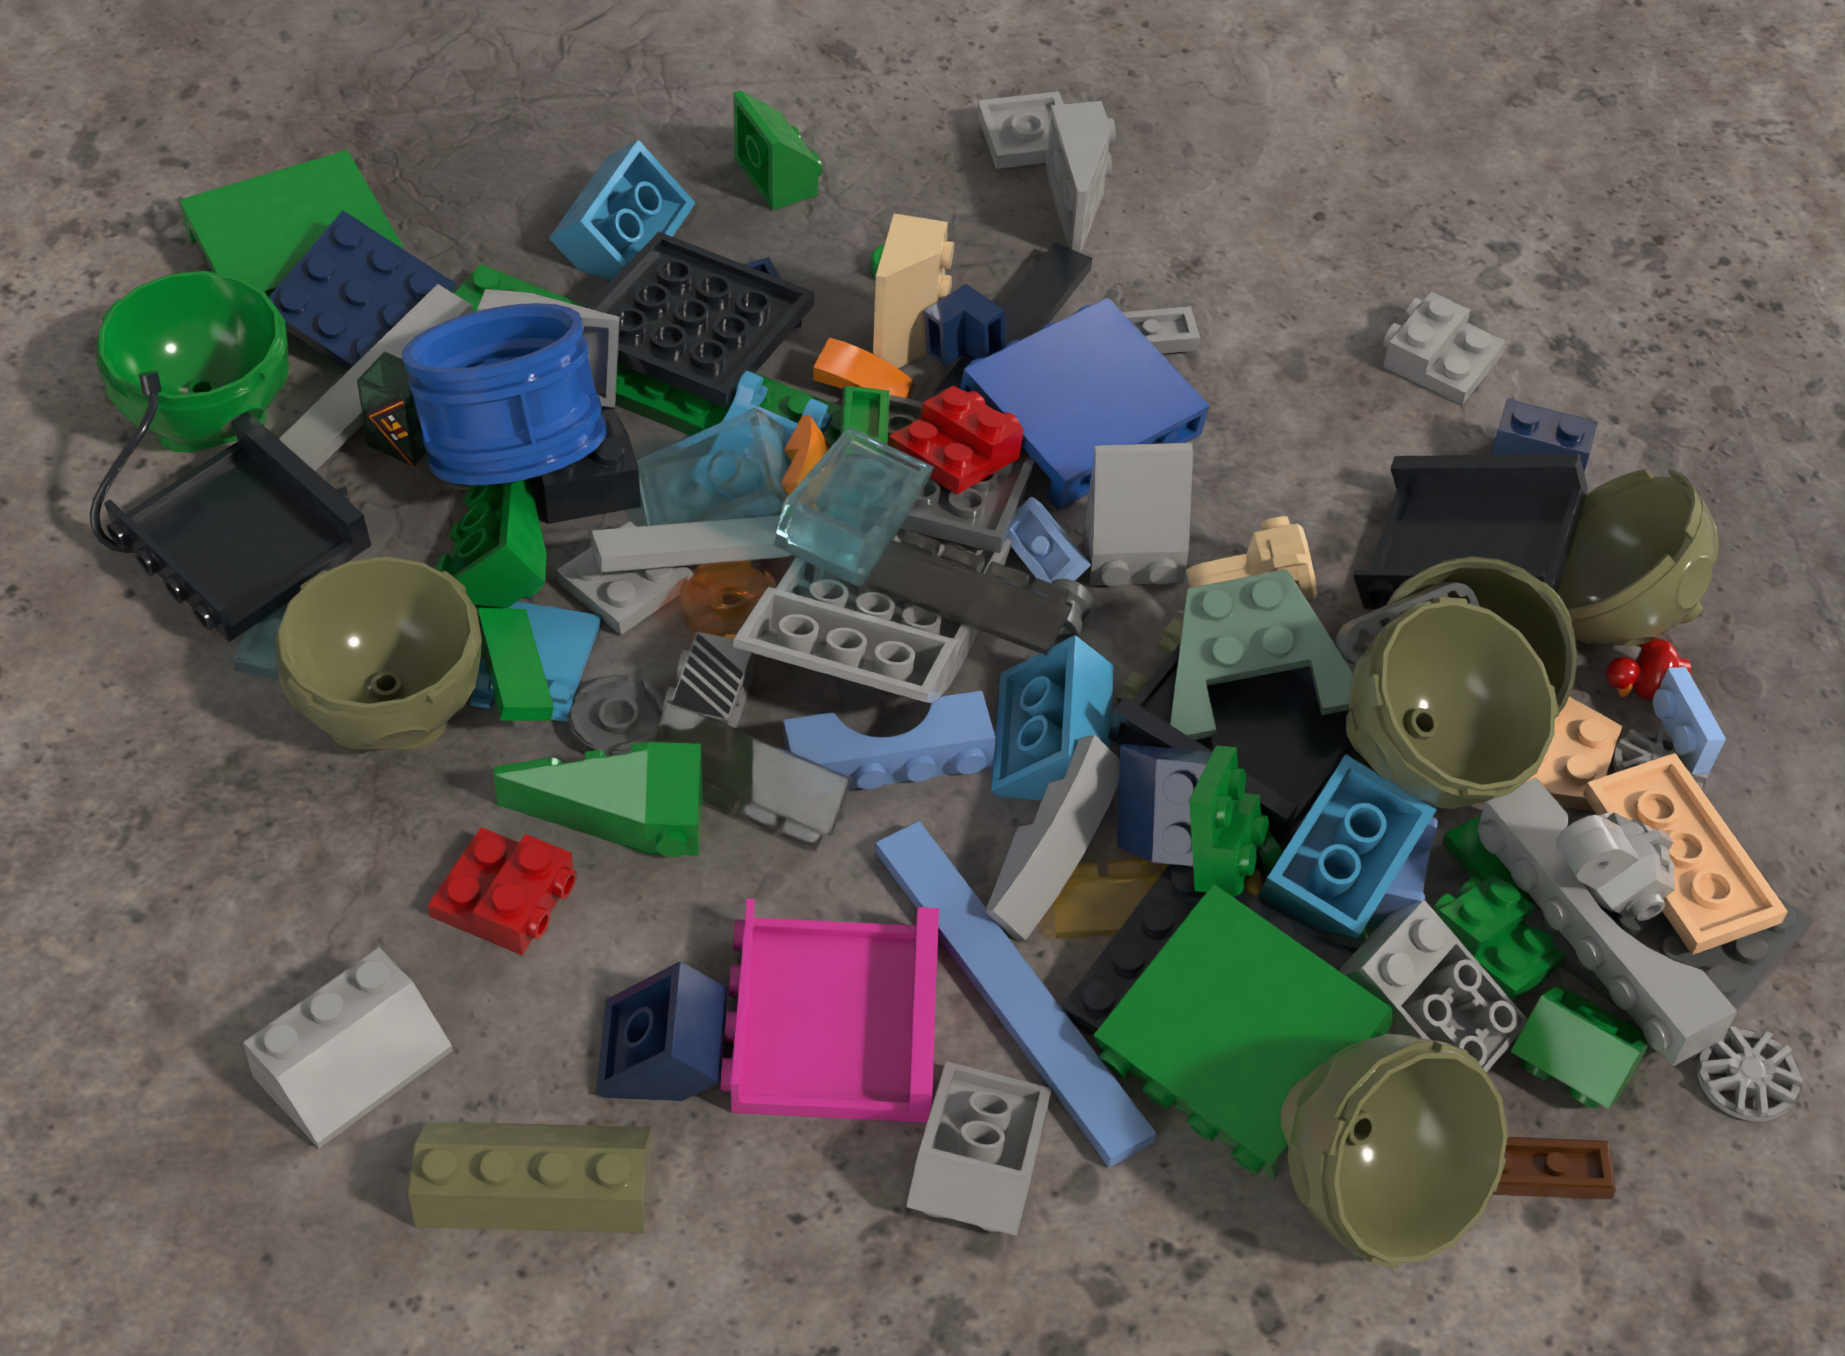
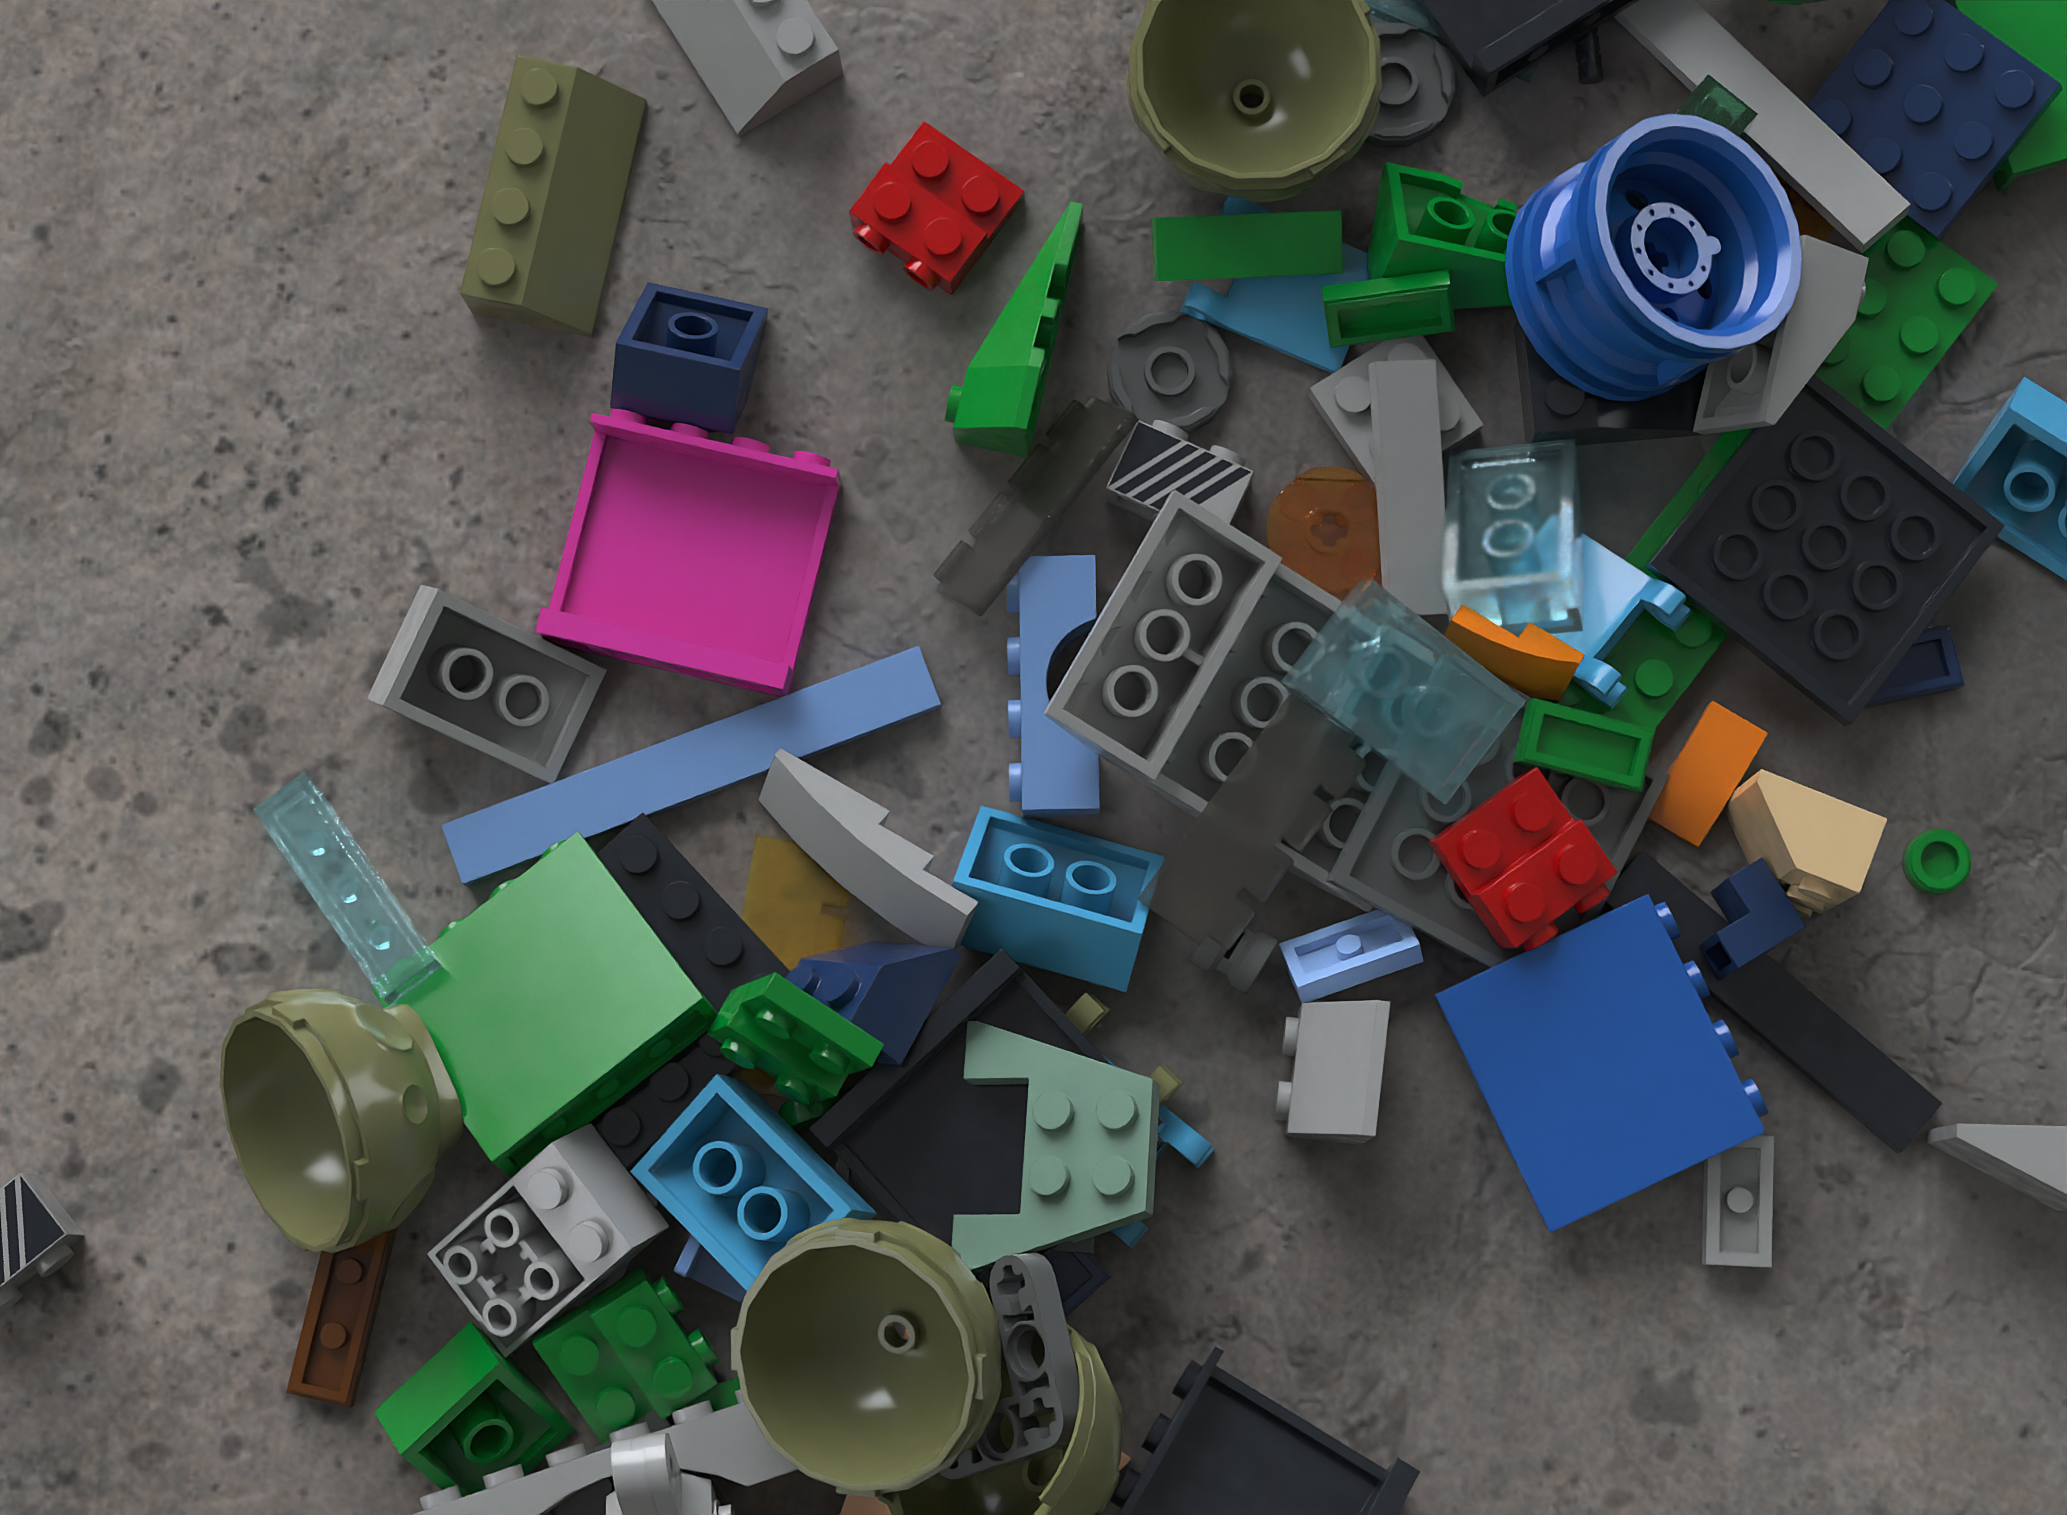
camera: 110 degrees right, 30 degrees up
tan piece [1186,516,1317,606] -> none
none -> clear light blue tile [253,772,442,1005]
none -> green tile [1322,269,1455,348]

